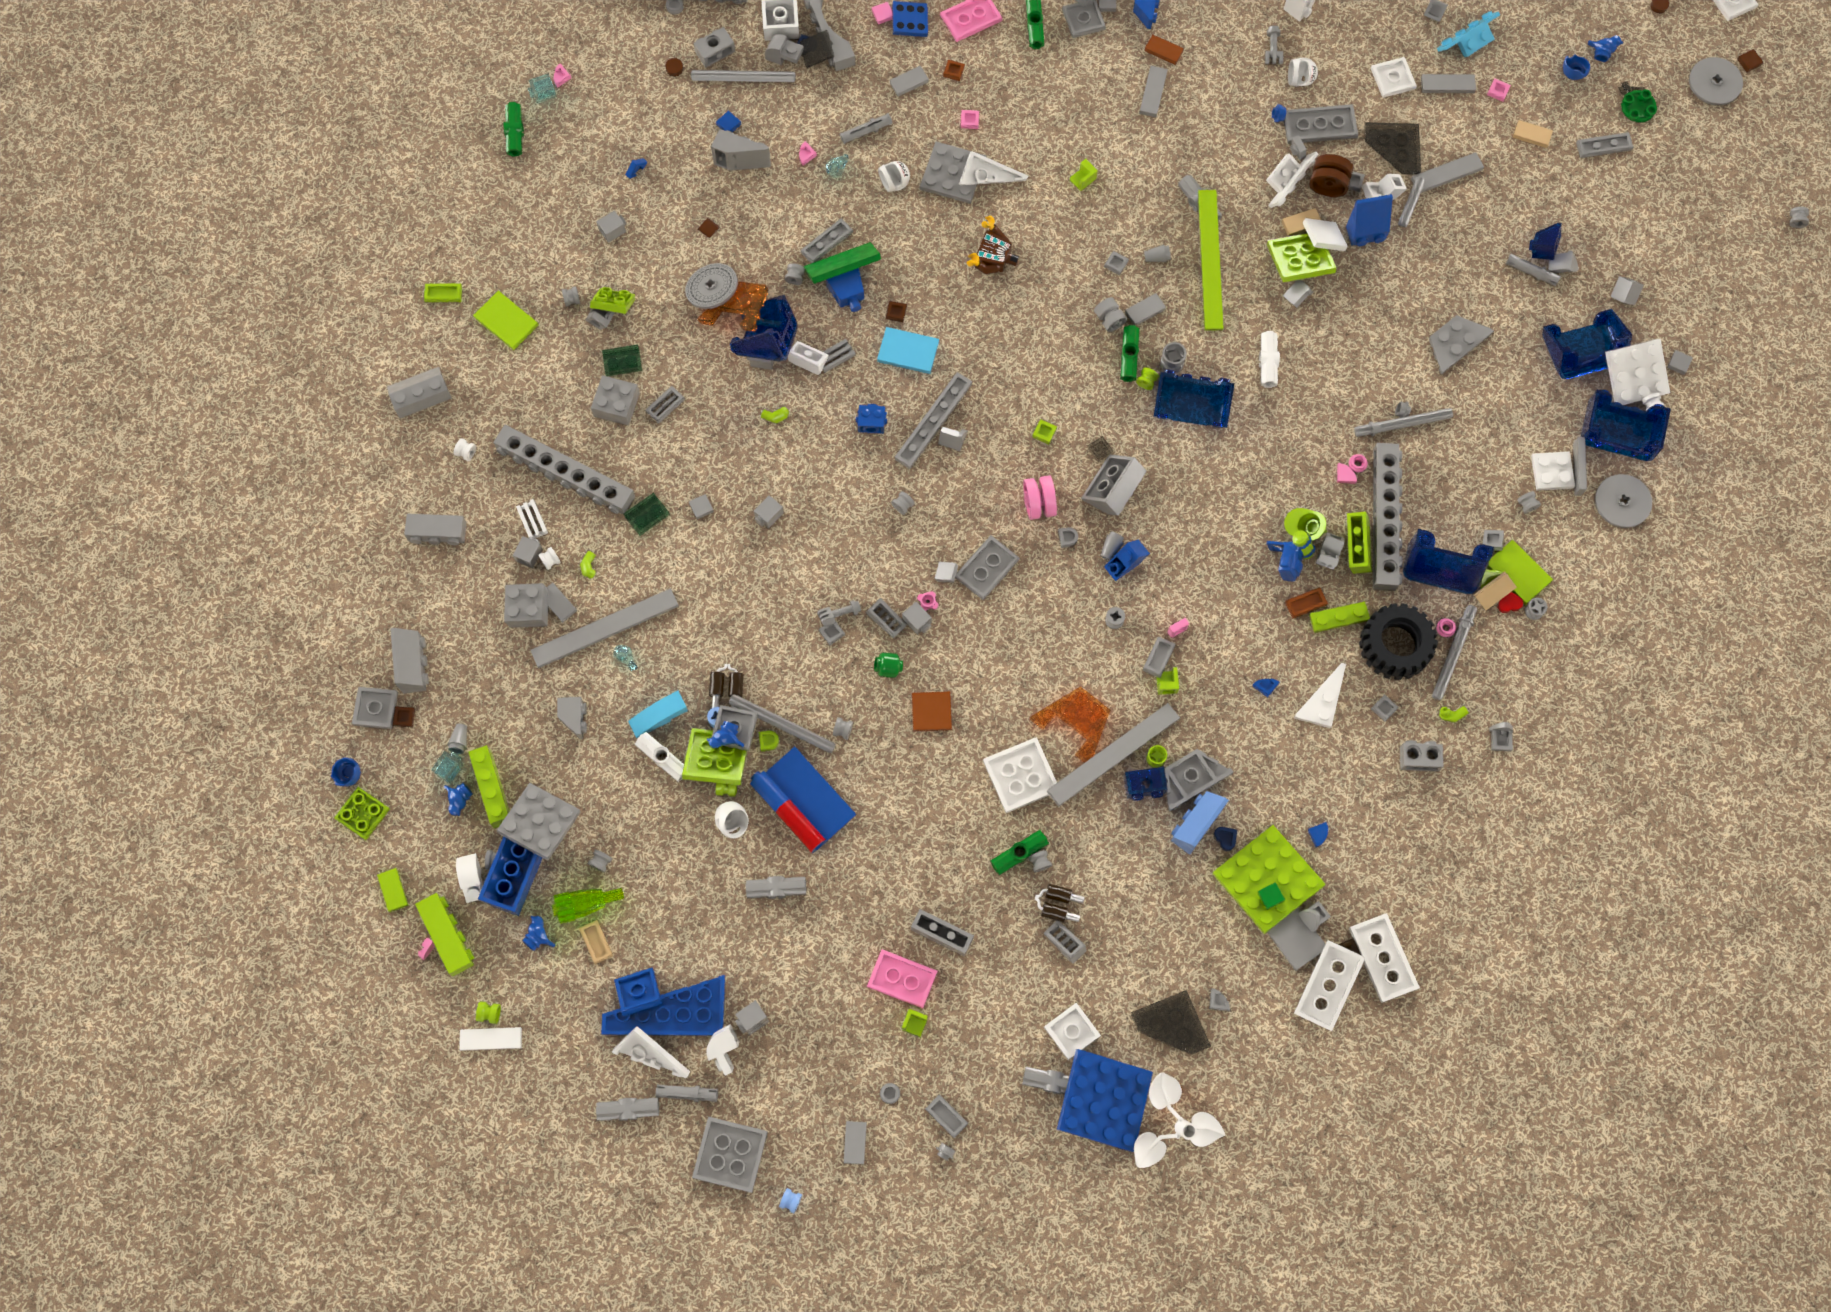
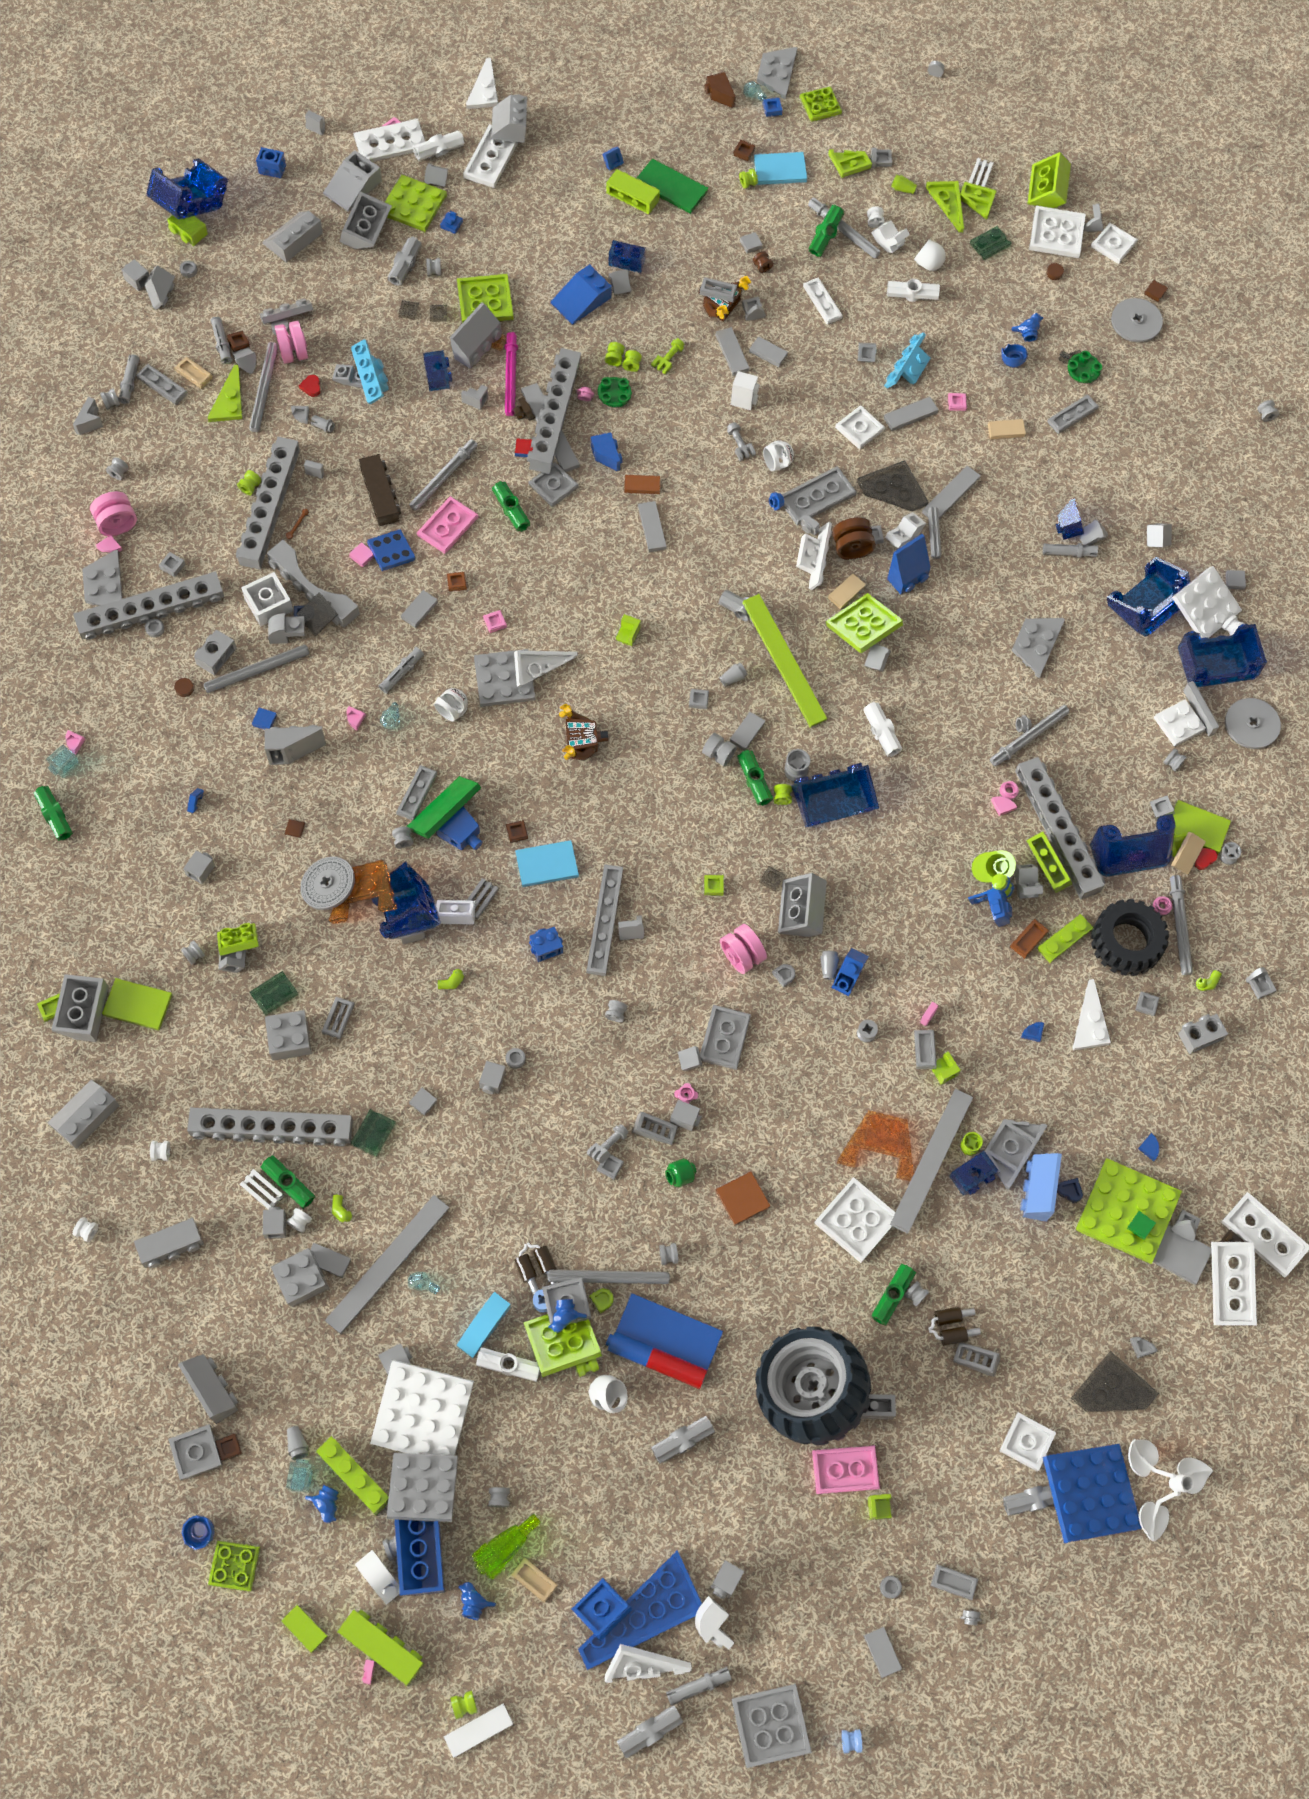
camera: 30 degrees left, 5 degrees down
white tile [1303,218,1348,251] -> none
none -> light grey slope [52,974,109,1042]
none -> white wheel [73,1217,98,1243]
none -> green piece [260,1155,316,1209]
none -> white plate [370,1360,474,1456]
none -> light grey tile [506,1048,526,1069]
none -> wheel [755,1326,871,1446]

